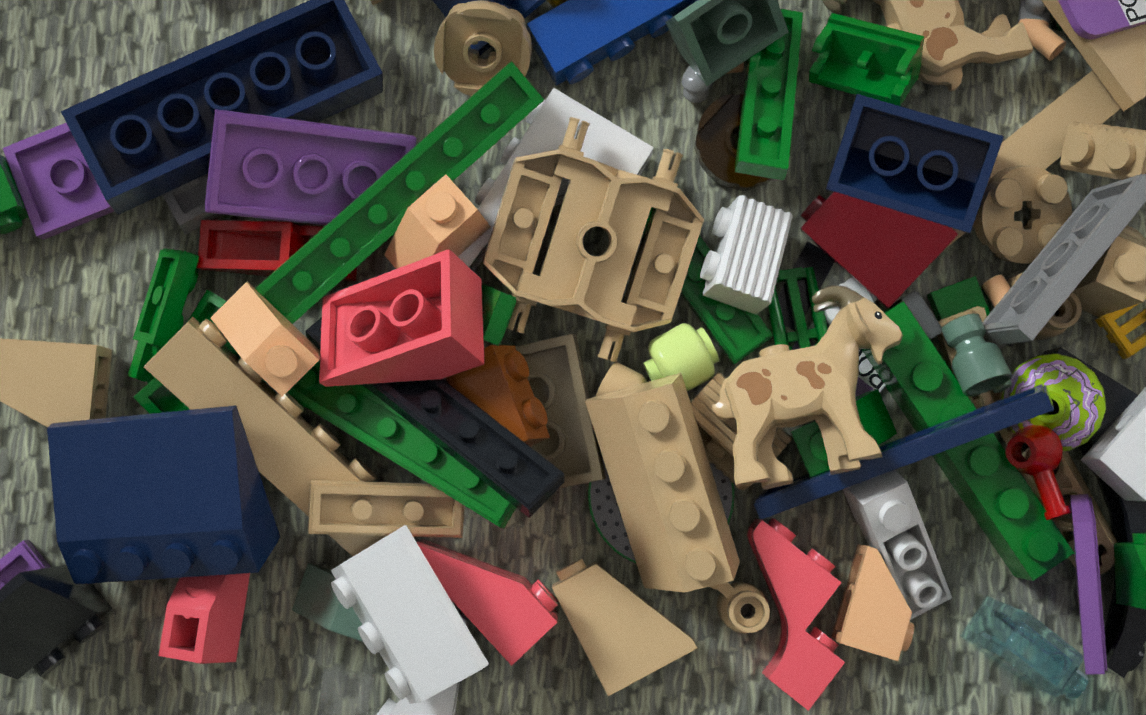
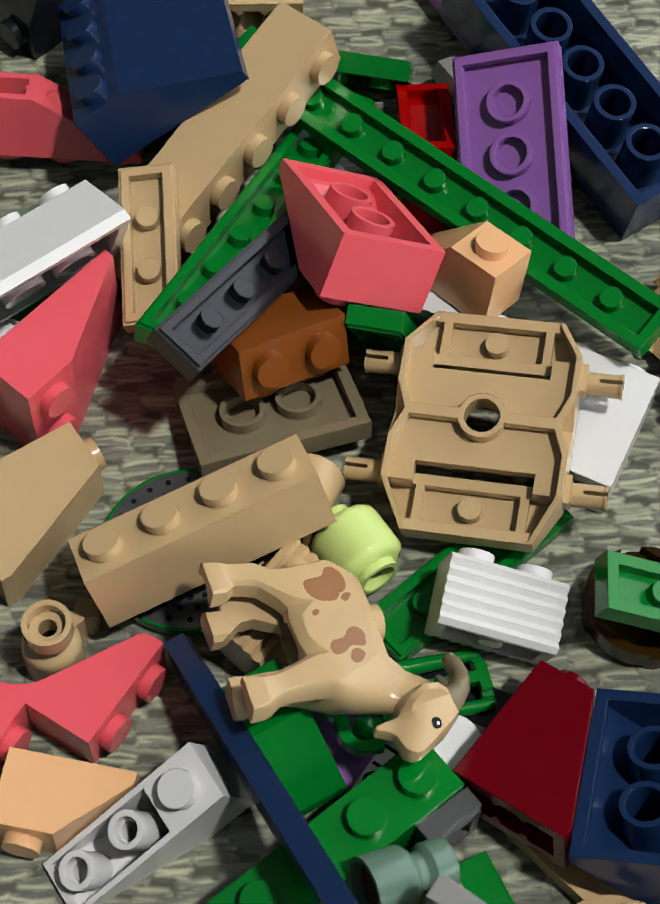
camera: 85 degrees right, 25 degrees down
light nougat slope [211,281,320,397] -> none

